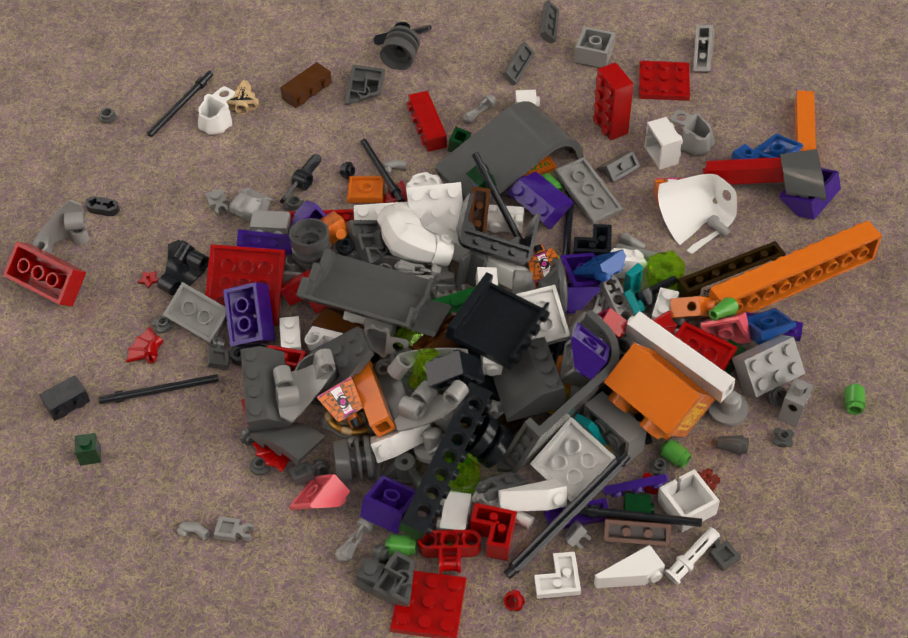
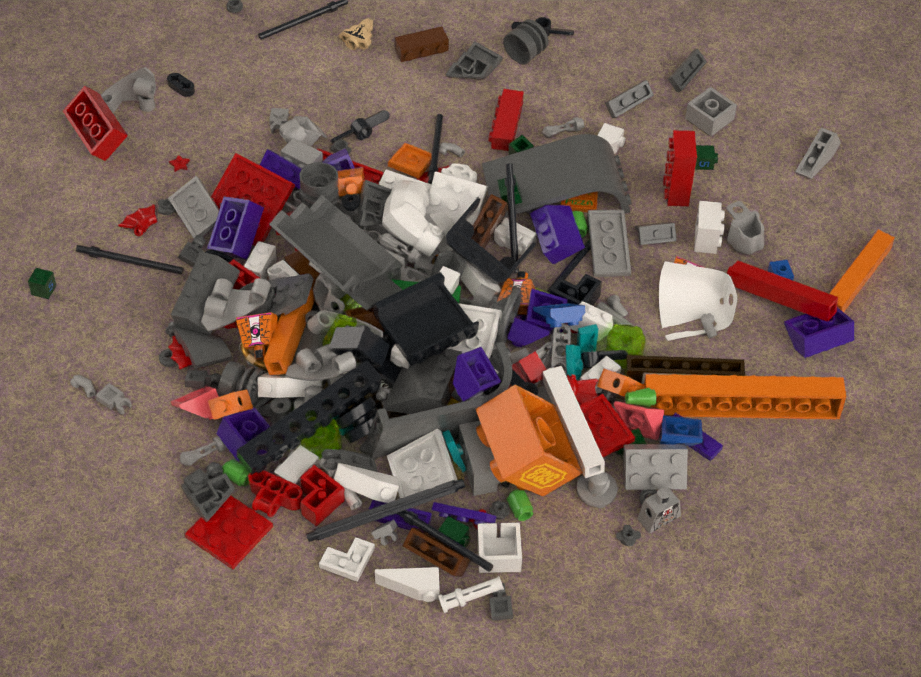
camera: 25 degrees right, 0 degrees up
black brick [39,375,90,421] -> none
black panel [157,240,209,296] -> none
white piece [198,86,235,135] -> none
black plate [340,162,355,179] -> none
red plate [504,589,525,612] -> none
red plate [639,61,690,101] -> none
clear red plant [697,468,720,491] -> none
dark grey cone [717,435,749,455] -> none
blue slope [754,133,803,158] -> none
dark grey slope [780,149,826,201] -> none
bright green brick [844,384,866,415] -> none
none -> orange torso [208,390,253,420]

